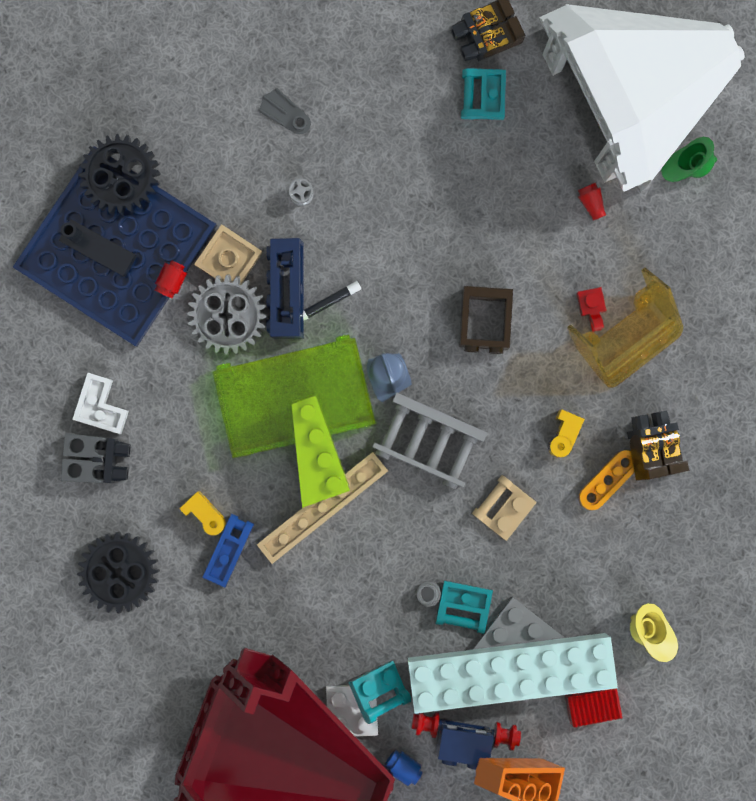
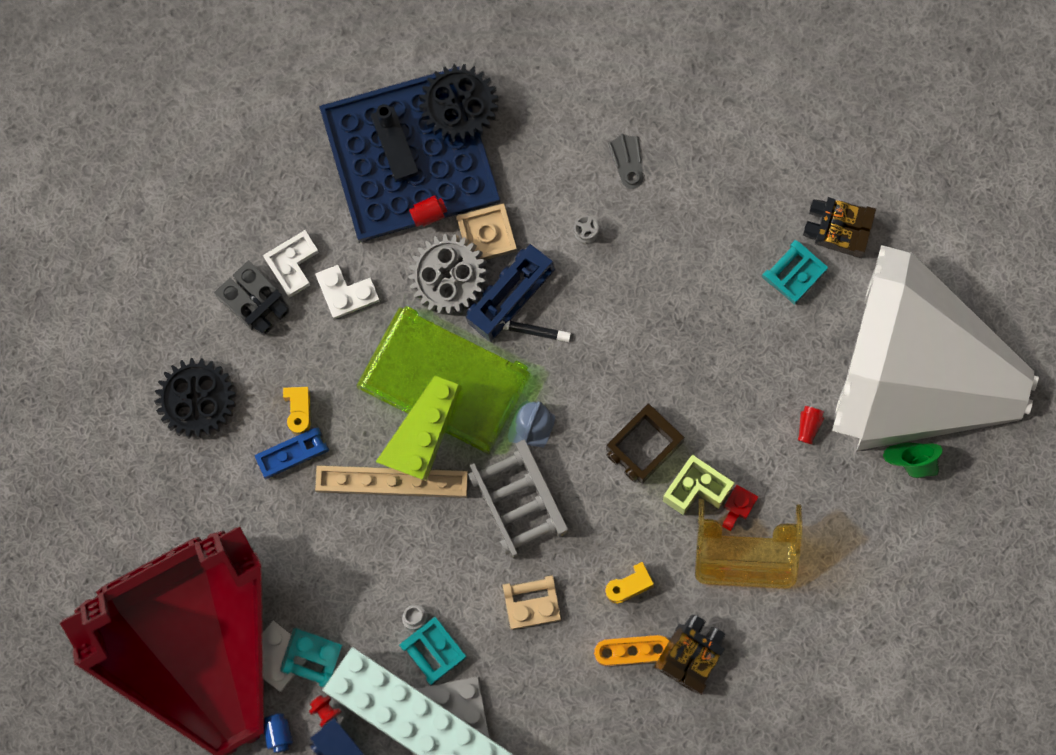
camera: 50 degrees right, 10 degrees down
none -> white plate [316,265,380,319]
none -> yellowish green brick [663,455,734,515]

